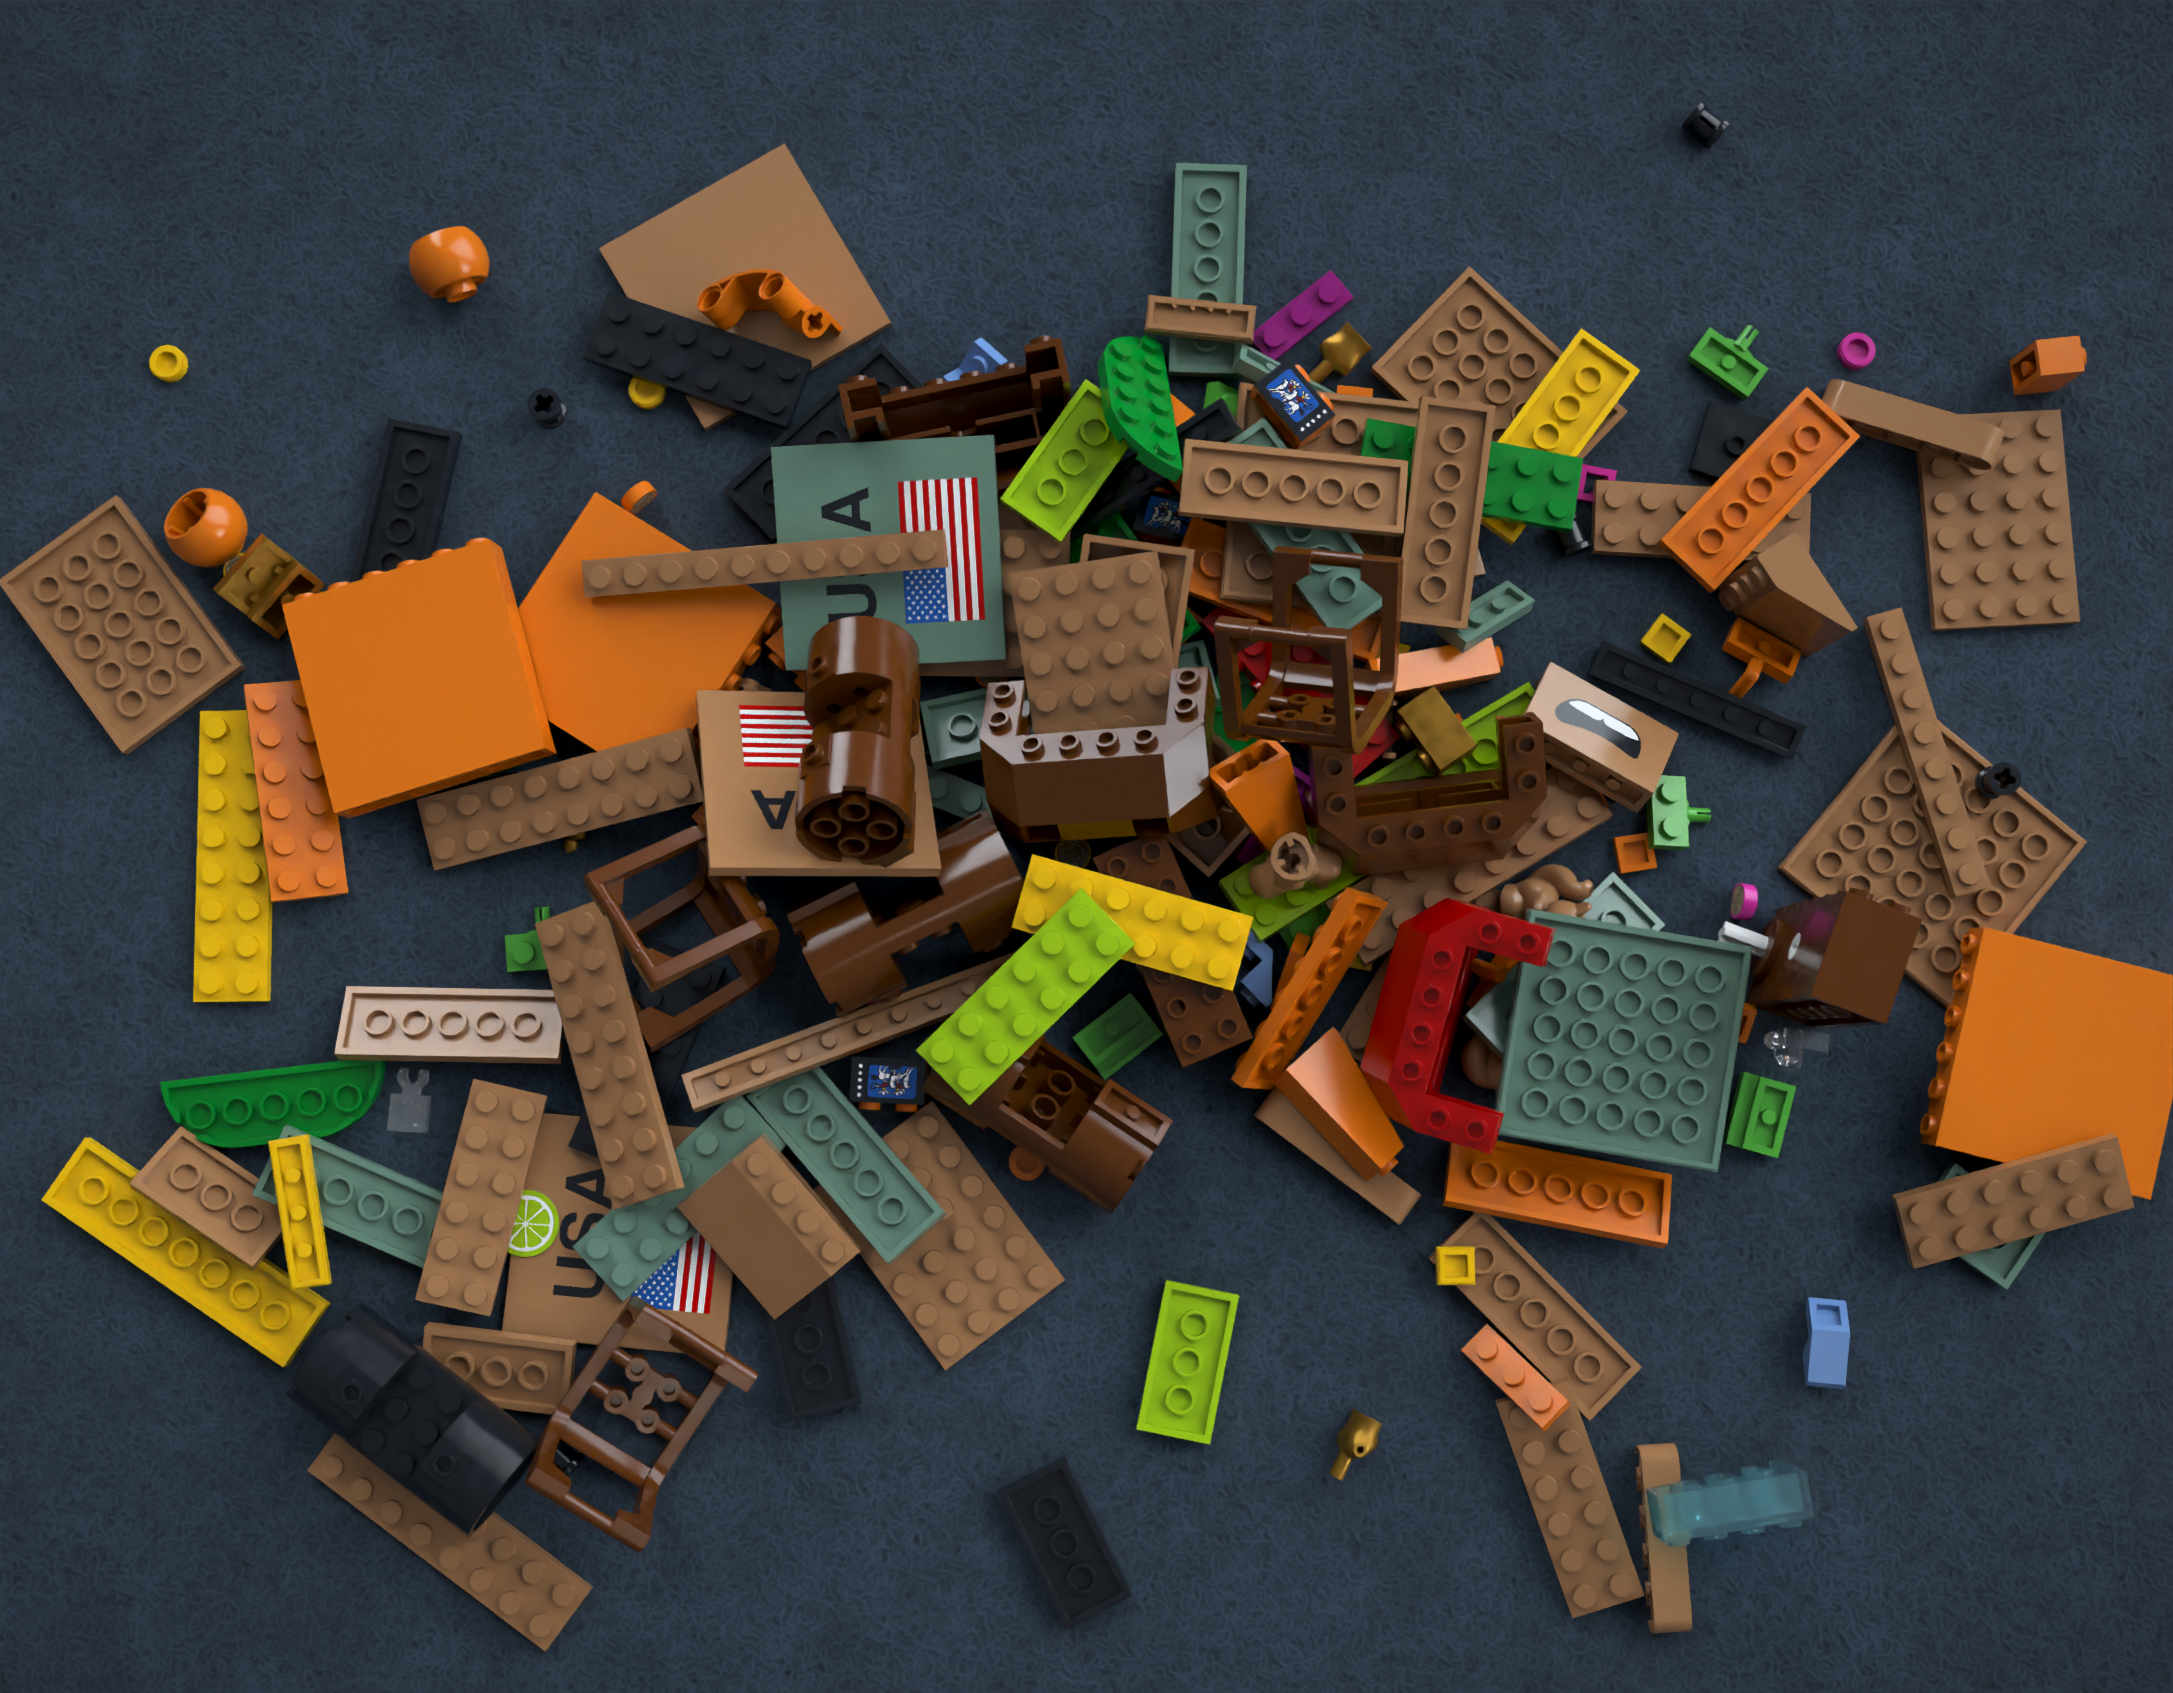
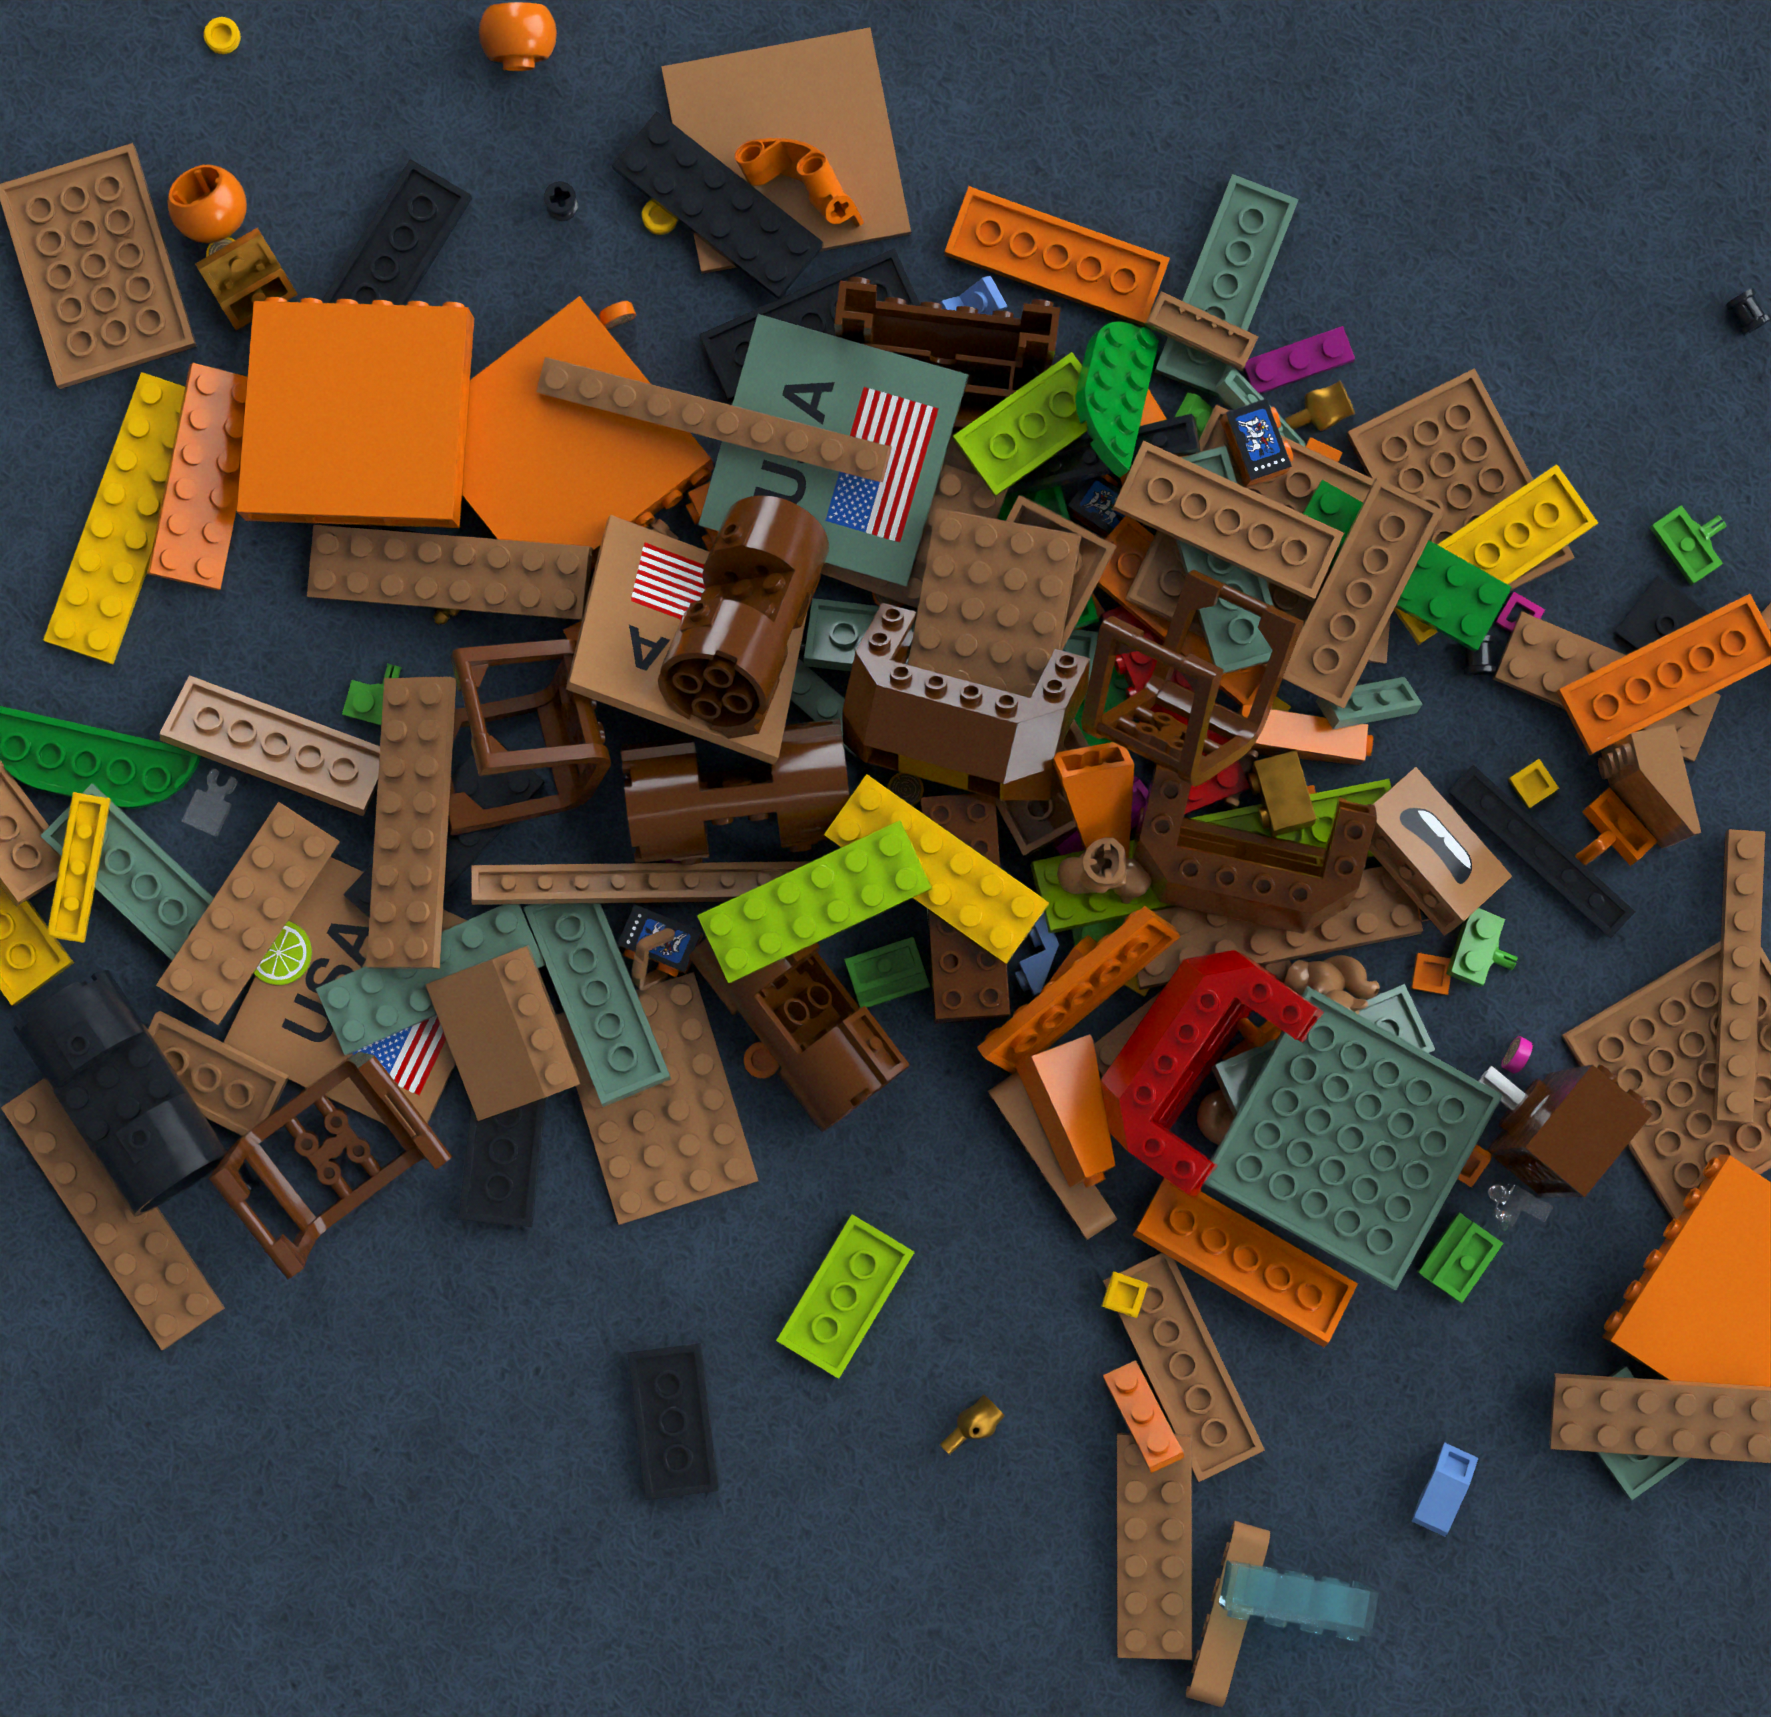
camera: 15 degrees right, 0 degrees up
none -> medium nougat piece [631,928,675,990]
none -> orange plate [944,186,1170,327]

